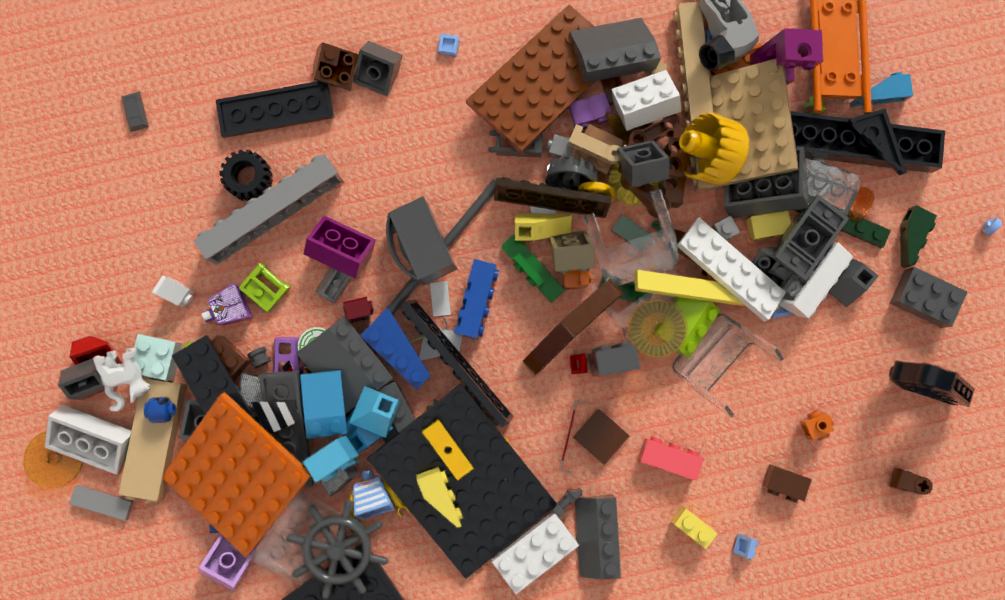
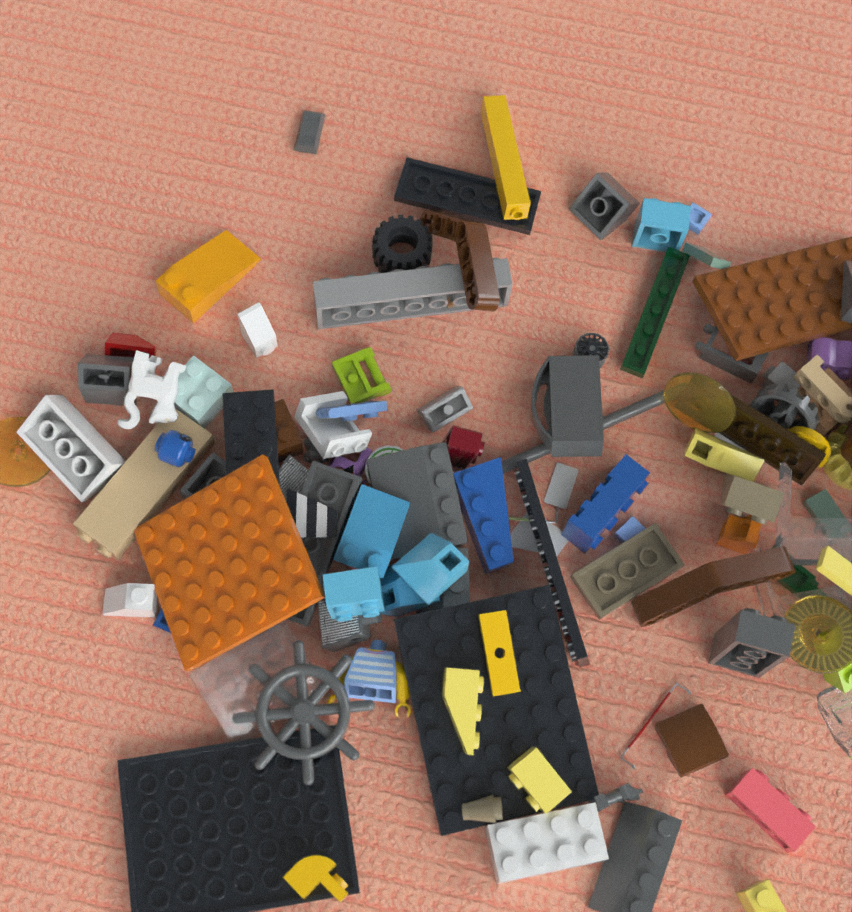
camera: 20 degrees right, 15 degrees down
light grey tile [70,485,133,521] -> none
lavender slope [199,534,266,592] -> none
medium lavender torso [202,283,253,326] -> none
magenta brick [303,216,376,279] -> none
reddish brown slope [313,42,359,91] -> none
green bracket [501,235,564,302] -> none
red slope [570,354,587,375] -> none
none -> white slope [103,583,158,618]
none -> light orange slope [155,230,261,324]
none -> white panel [294,391,372,459]
none -> medium blue hinge [316,401,387,421]
none -> reddish brown beam [420,210,500,312]
none -> dark tan cone [462,795,503,823]
none -> yellow brick [480,95,530,220]
none -> light yellow brick [507,746,571,814]
none -> dark tan plate [570,523,685,620]
none -> dark grey wheel [573,333,609,368]
none -> light blue tile [614,516,646,543]
none -> dark green plate [620,247,690,379]
none -> medium azure brick [632,198,691,252]
none -> clear yellow piece [663,372,736,433]
none -> sand green tile [682,242,731,269]

